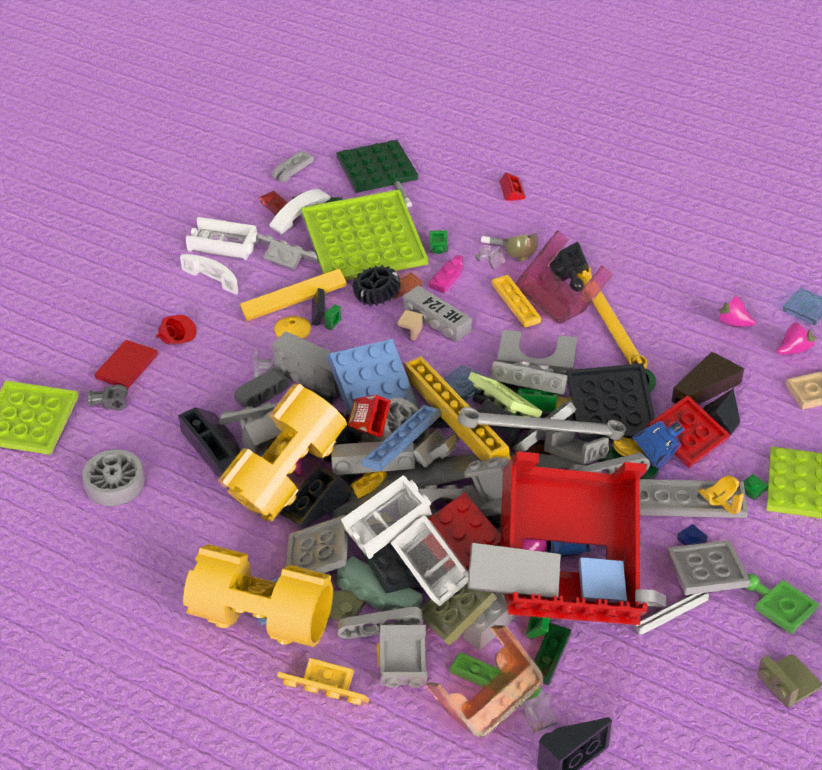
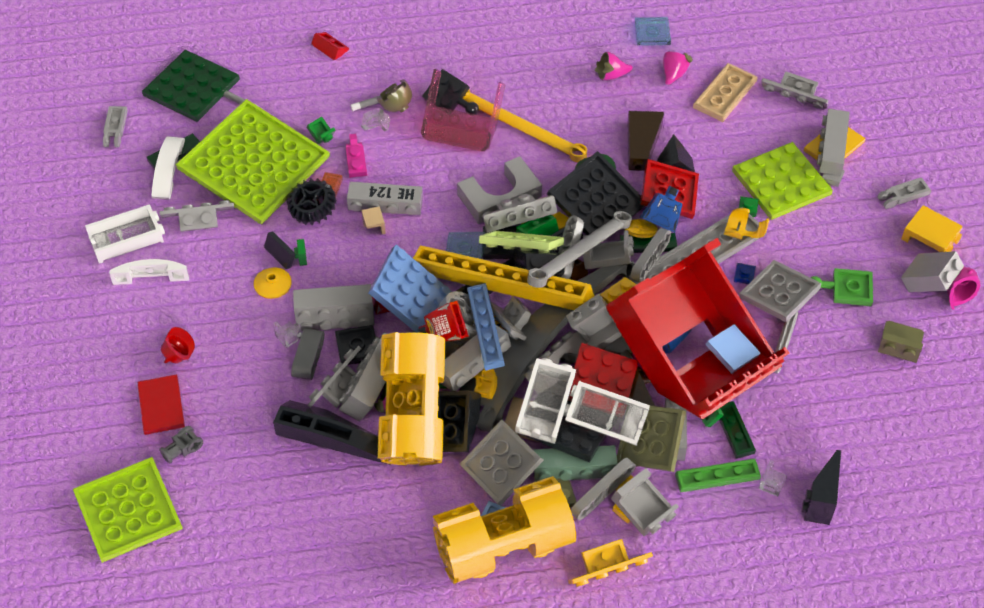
camera: 40 degrees left, 10 degrees up
light grey piece [82,449,145,506] -> none
yellow tile [240,269,347,321] -> none
clear red plate [260,191,288,215] -> none
clear orange windscreen [426,625,543,737] -> none
tile [468,543,561,599] -> none
yellow plate [492,275,541,328] -> none
light grey beam [635,589,666,607] -> none

